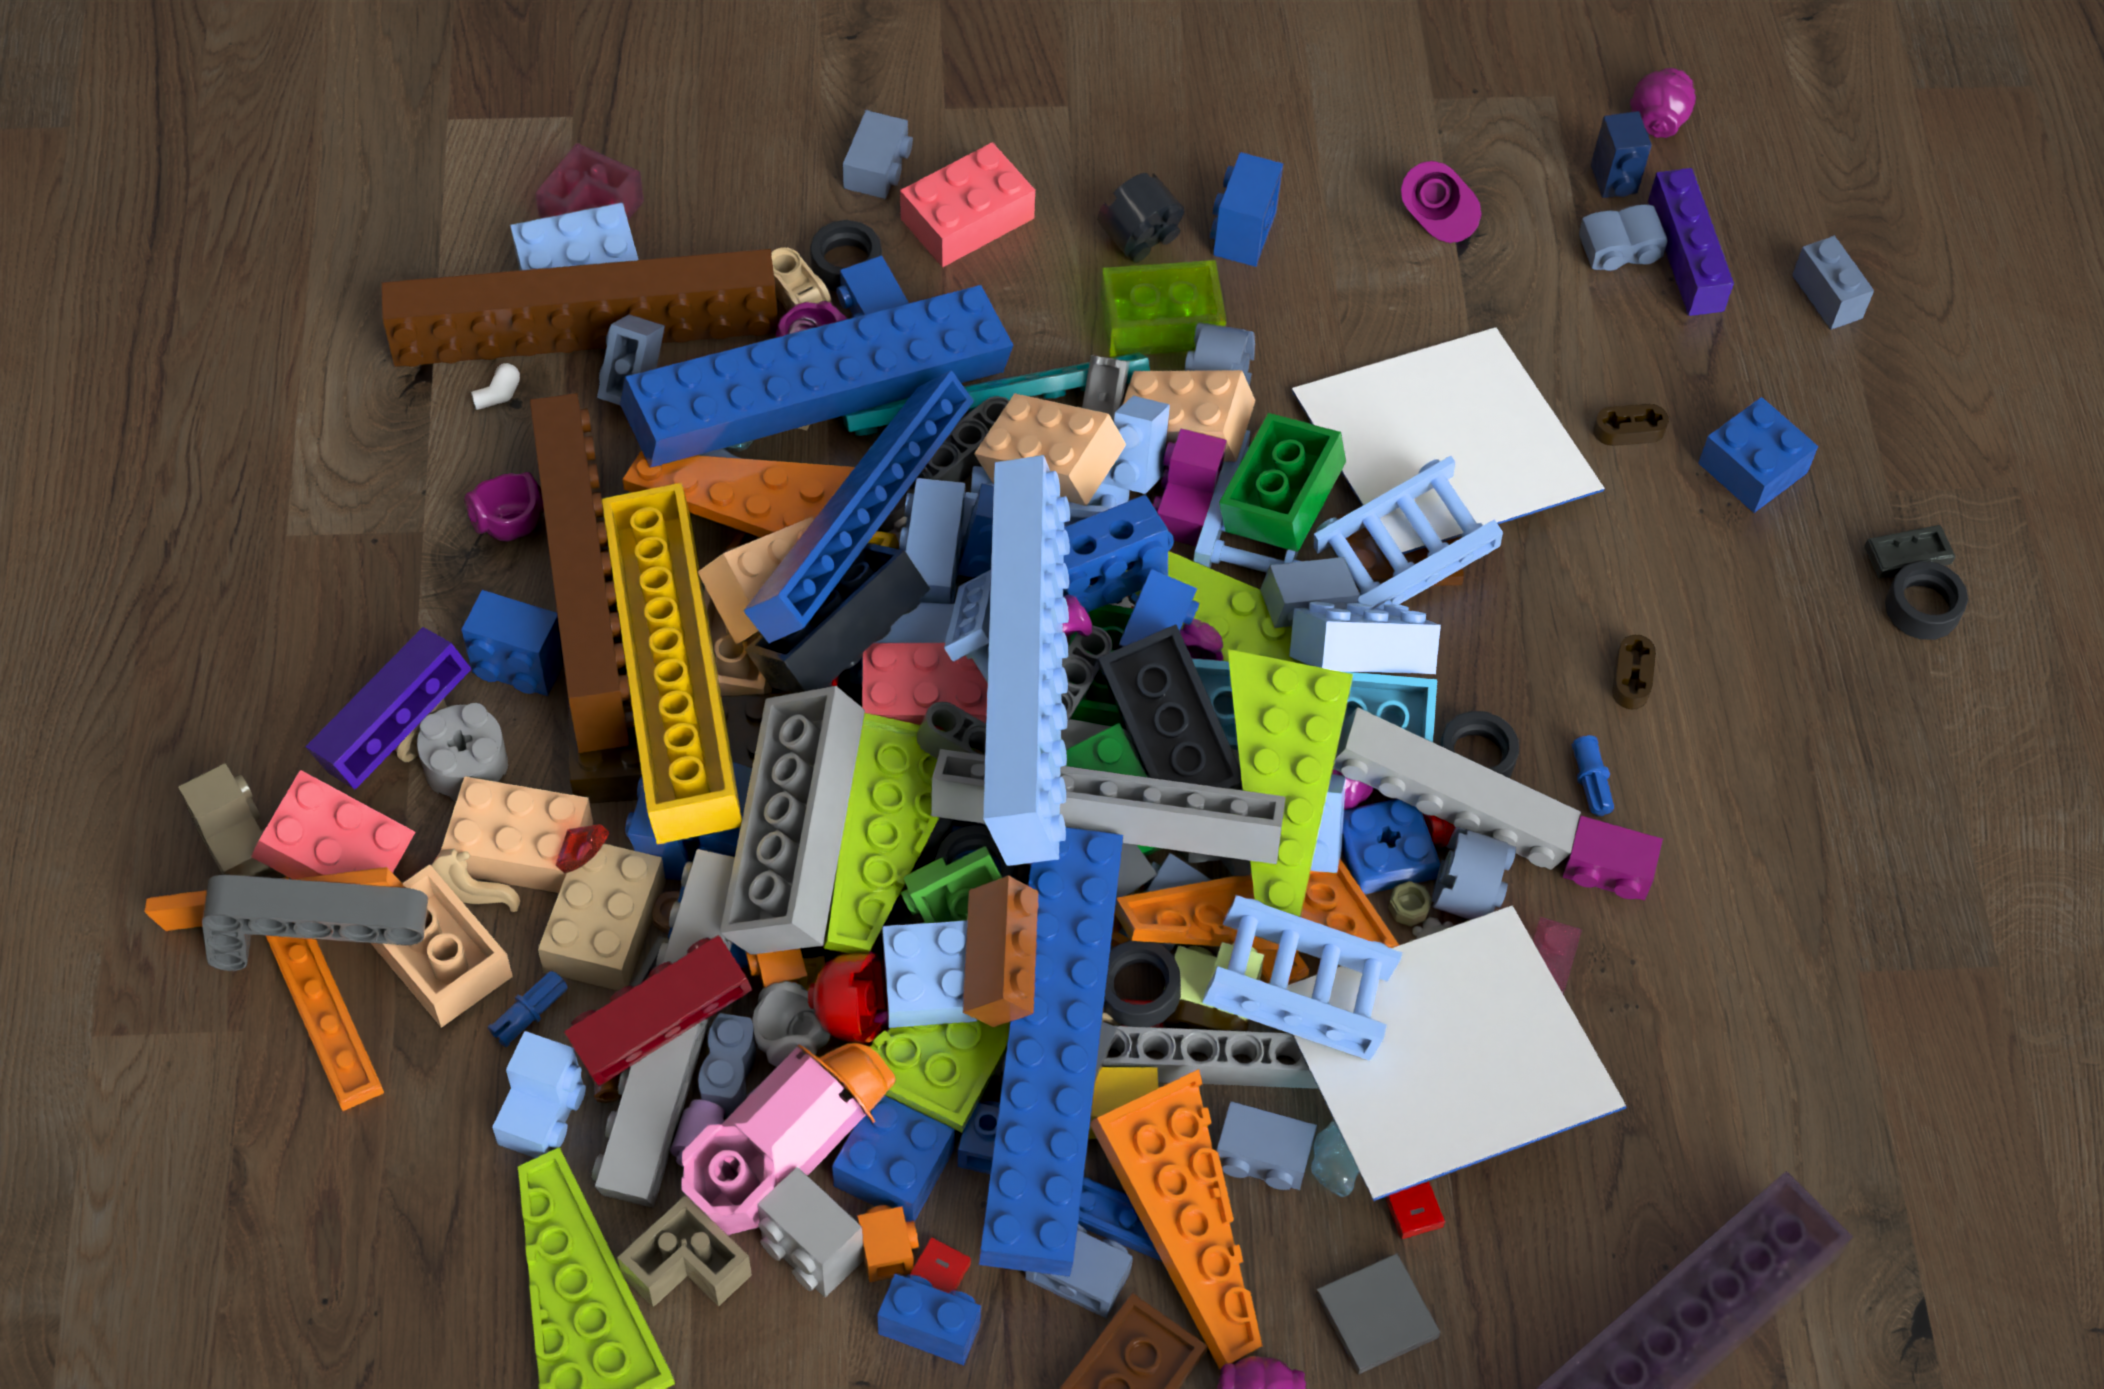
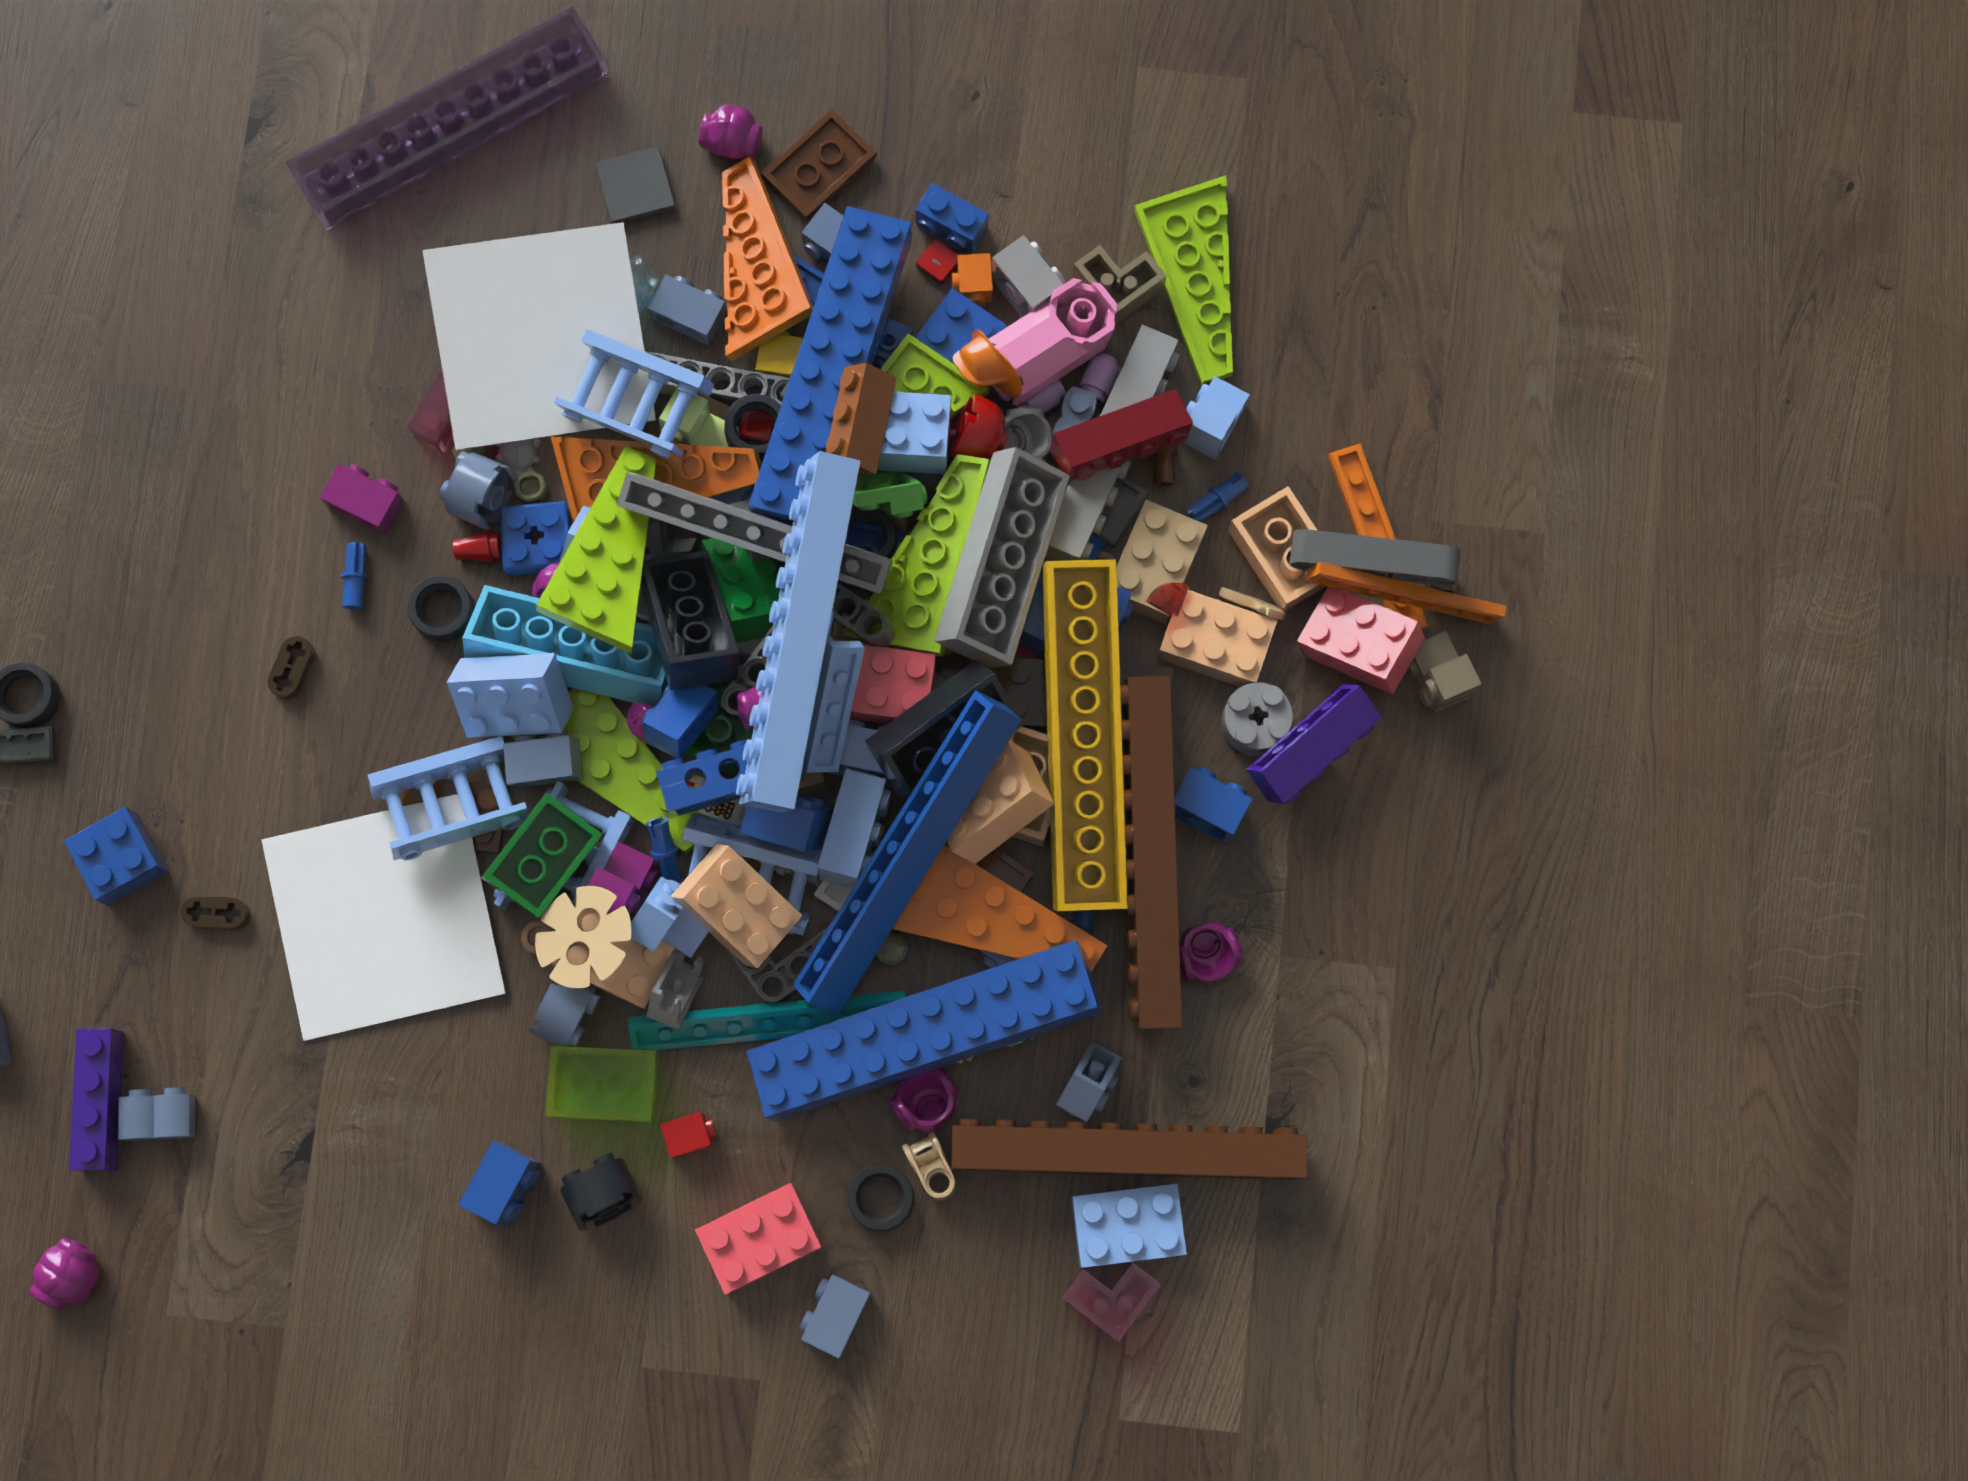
camera: 170 degrees left, 20 degrees up
white arm [471,363,520,410] -> none
blue brick [837,256,909,318] -> none
light grey brick [1333,707,1581,870] -> none
magenta piece [1401,161,1481,243] -> none
dark blue brick [1591,111,1652,198] -> none
none -> tan piece [535,886,632,988]
none -> red brick [660,1111,717,1160]

